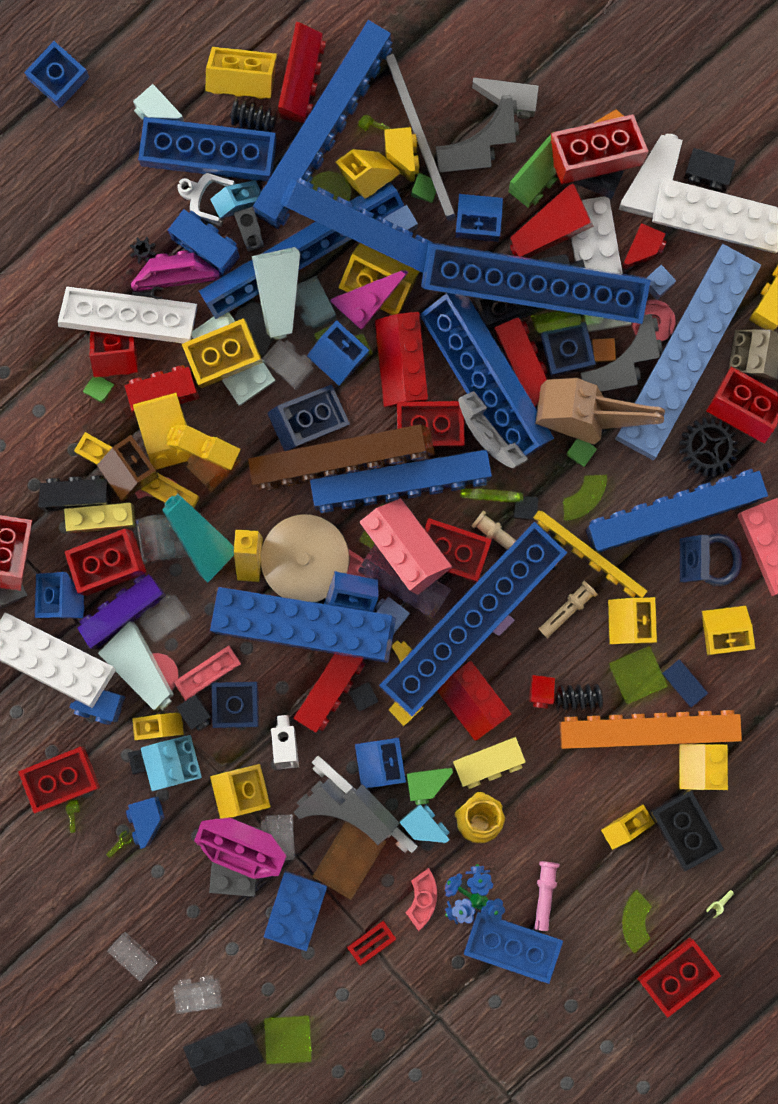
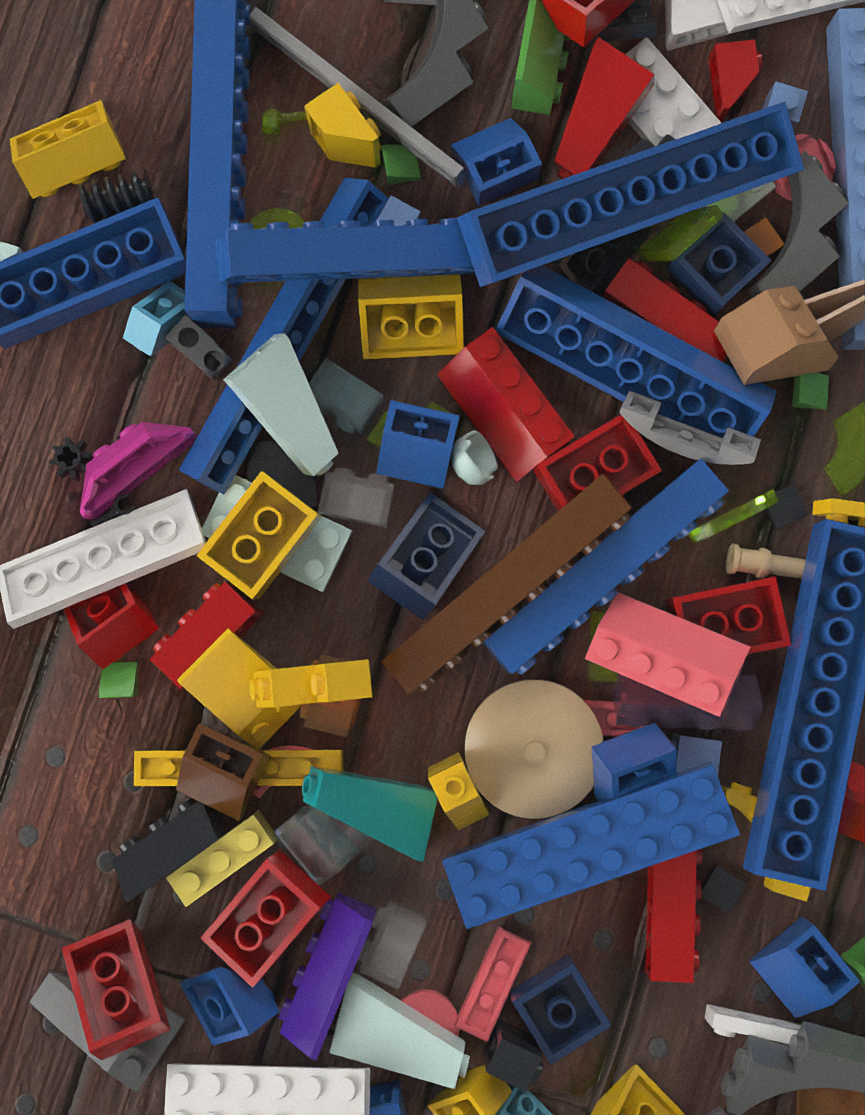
camera: 35 degrees left, 0 degrees up
blue brick [168,209,240,277] -> none
white piece [178,173,235,226] -> none
white torso [271,715,299,770] -> none
red slope [278,22,326,123] -> none
dark pink wing [331,270,408,329] -> none
yellow slope [335,149,400,199] -> none
none -> light aqua hair [451,430,498,485]

